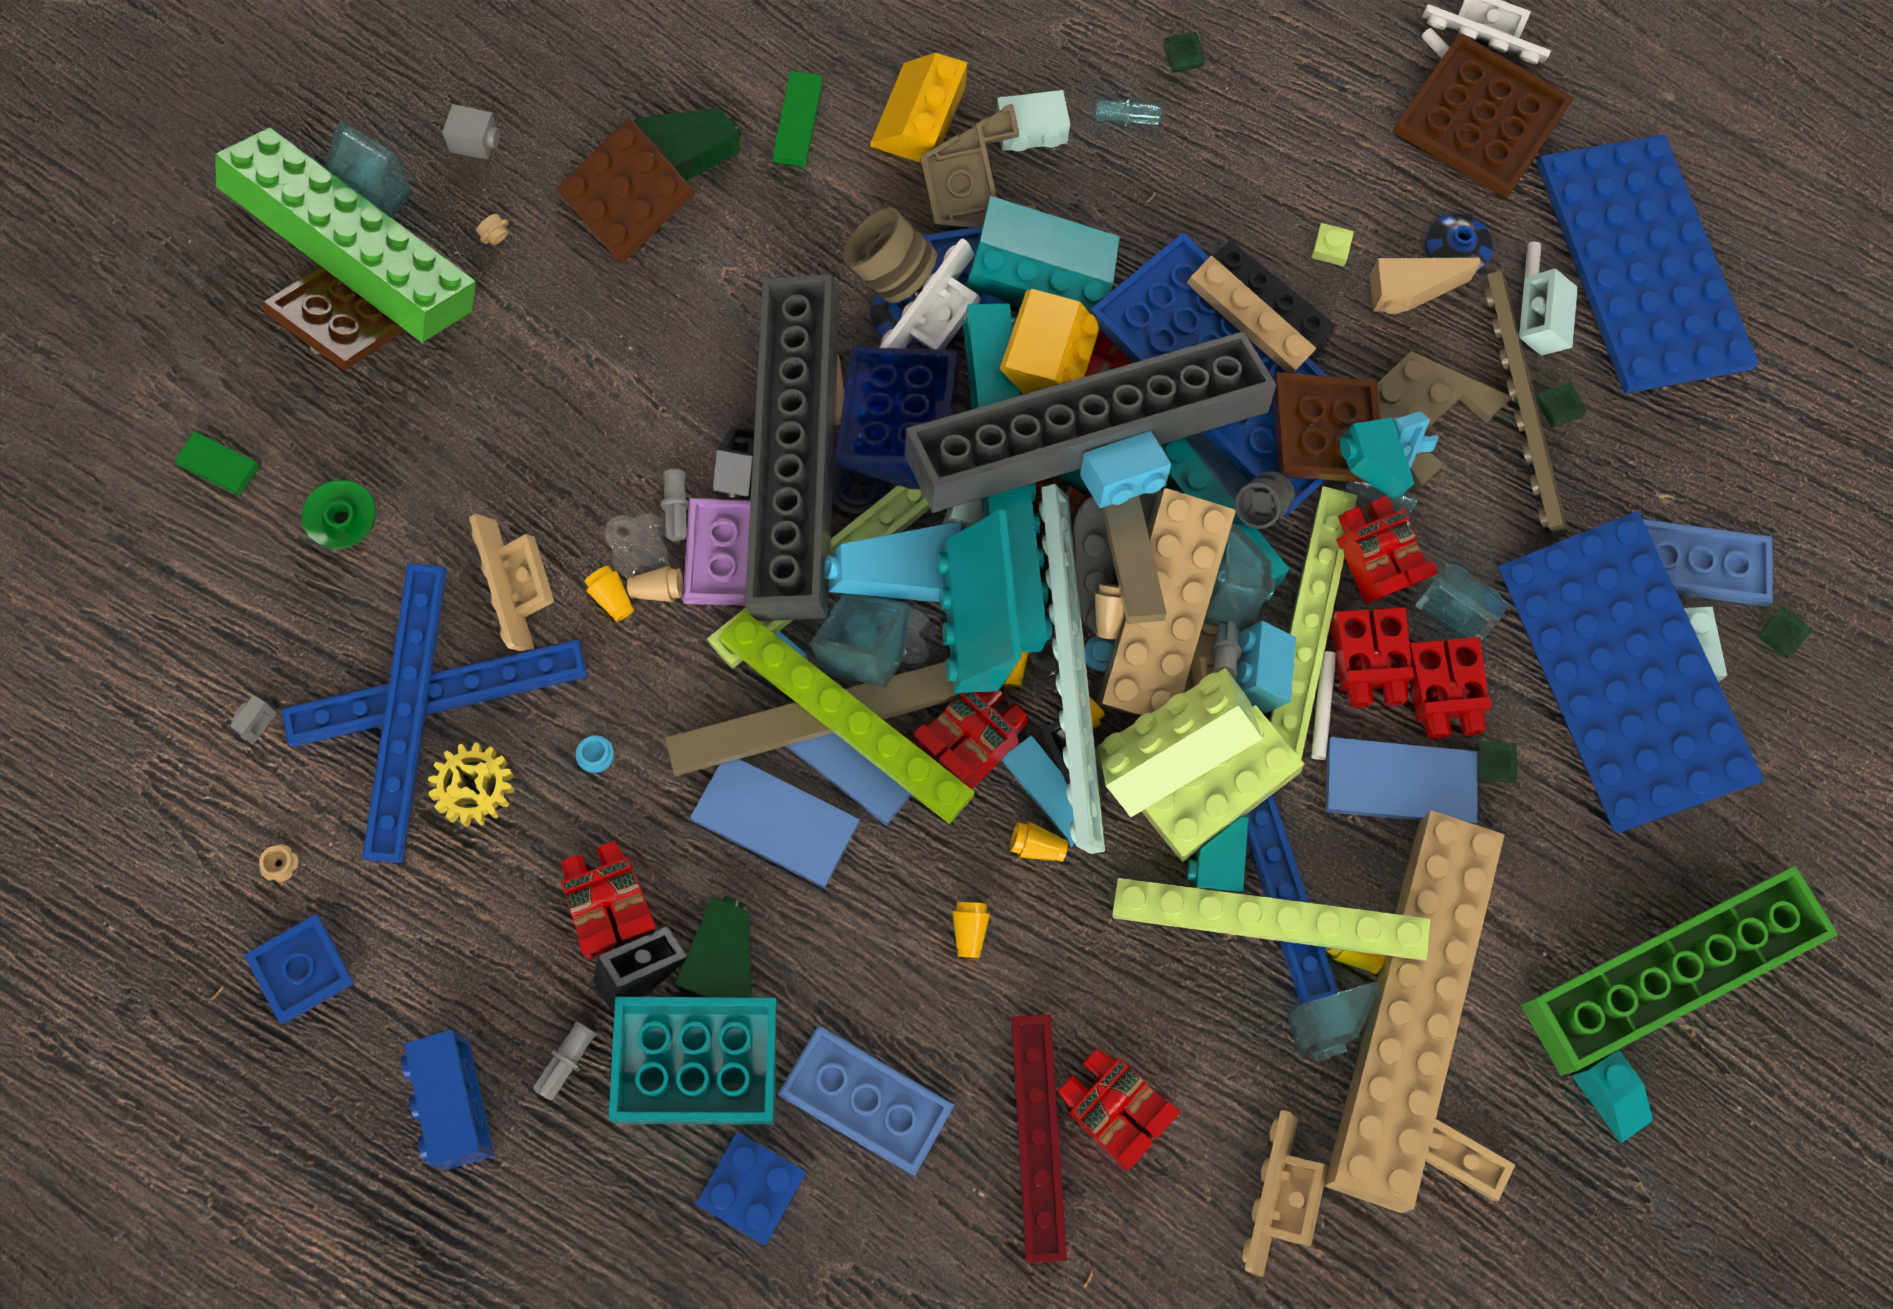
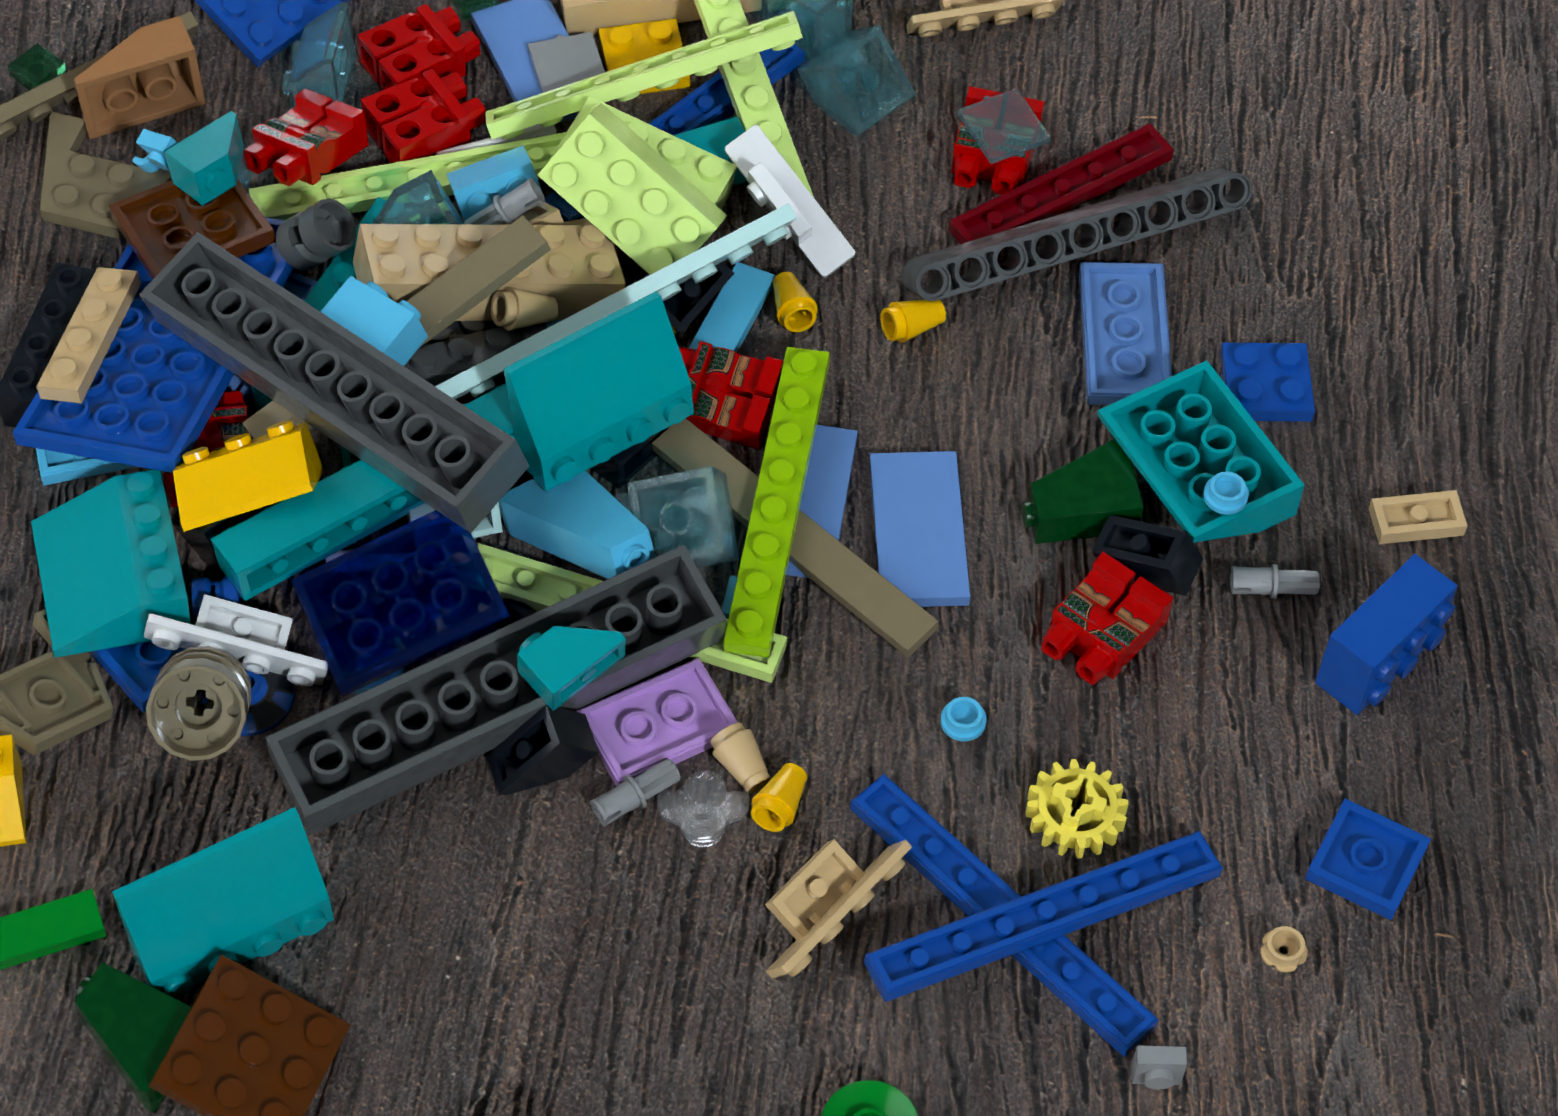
camera: 115 degrees left, 15 degrees down
none -> medium nougat slope [74,16,206,139]
none -> teal slope [112,807,334,999]
none -> yellowish green plate [485,11,803,139]
none -> teal slope [517,626,626,711]
none -> light grey piece [528,32,605,93]
none -> yellow plate [598,18,690,94]
none -> white bracket [725,125,855,278]
none -> clear light blue slope [797,25,916,136]
none -> dark grey beam [902,168,1252,301]
none -> clear light blue piece [957,88,1051,164]
none -> medium azure plate [1203,471,1249,515]
none -> tan plate [1368,490,1467,544]

